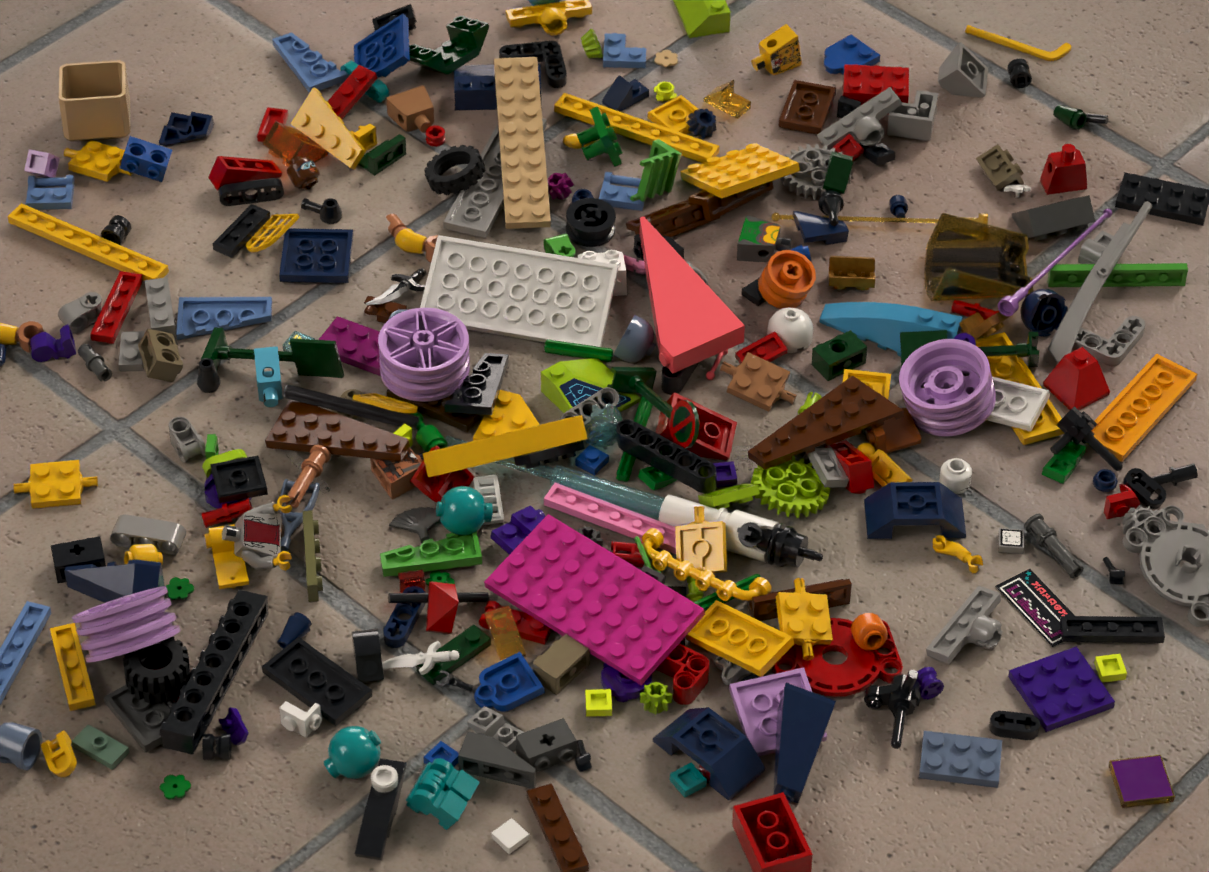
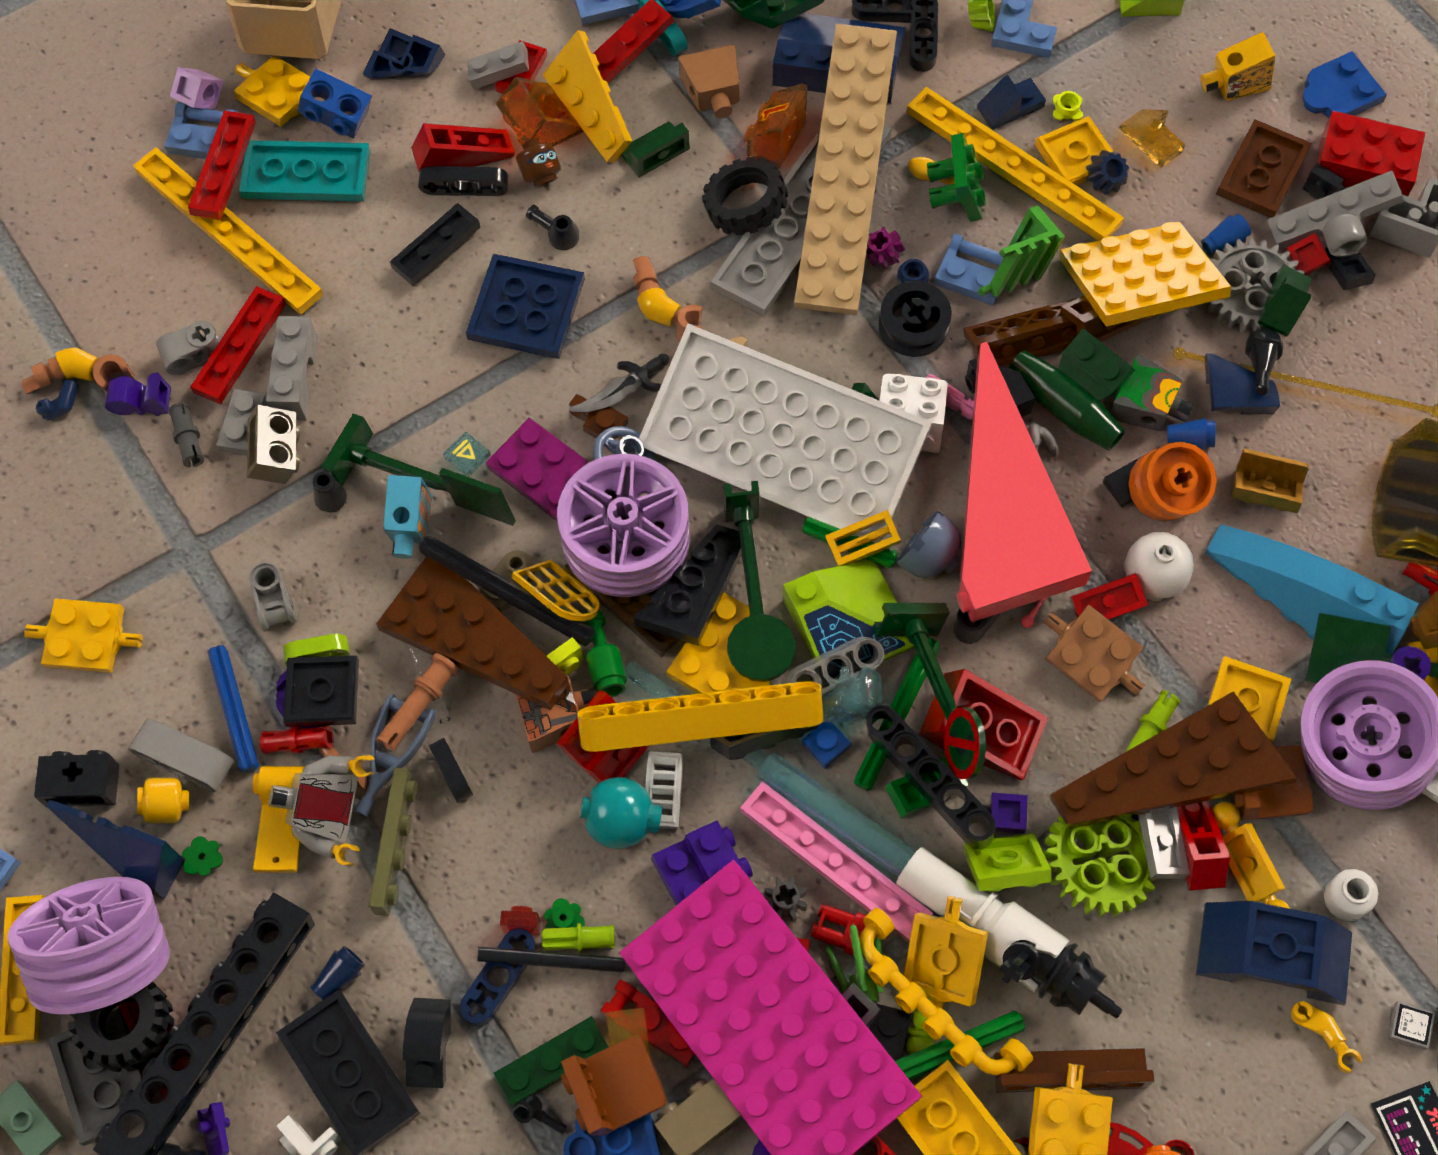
camera: 15 degrees right, 20 degrees up
black wheel [101,215,132,245] -> none
medium blue wing [176,297,272,340] -> none
bright green tile [205,434,219,459] -> none
yellow window [245,214,300,252] -> none
yellow tile [351,123,377,151] -> none
bright green wing [380,531,483,577] -> none
white piece [382,641,459,675] -> none
dark grey hand [389,507,440,543] -> none
red bush [426,126,445,147] -> none
red slope [426,581,459,634] -> none
bright green piece [543,233,575,257] -> none
tan plant [654,50,678,67] -> none
dark green brick [811,330,867,381] -> none
dark blue cylinder [889,195,908,220] -> none
none -> red plate [188,110,256,220]
none -> blue axle [208,645,259,773]
none -> teal plate [239,140,371,202]
none -> black beam [428,738,473,803]
none -> light grey plate [468,41,529,89]
none -> lime axle [542,923,615,953]
none -> dark orange bracket [561,1036,667,1137]
none -> dark green piece [724,481,796,682]
none -> clear orange slope [744,84,808,169]
none -> yellow tile [825,510,901,566]
none -> dark green plate [1009,328,1135,451]
none -> blue cone [1201,214,1251,256]

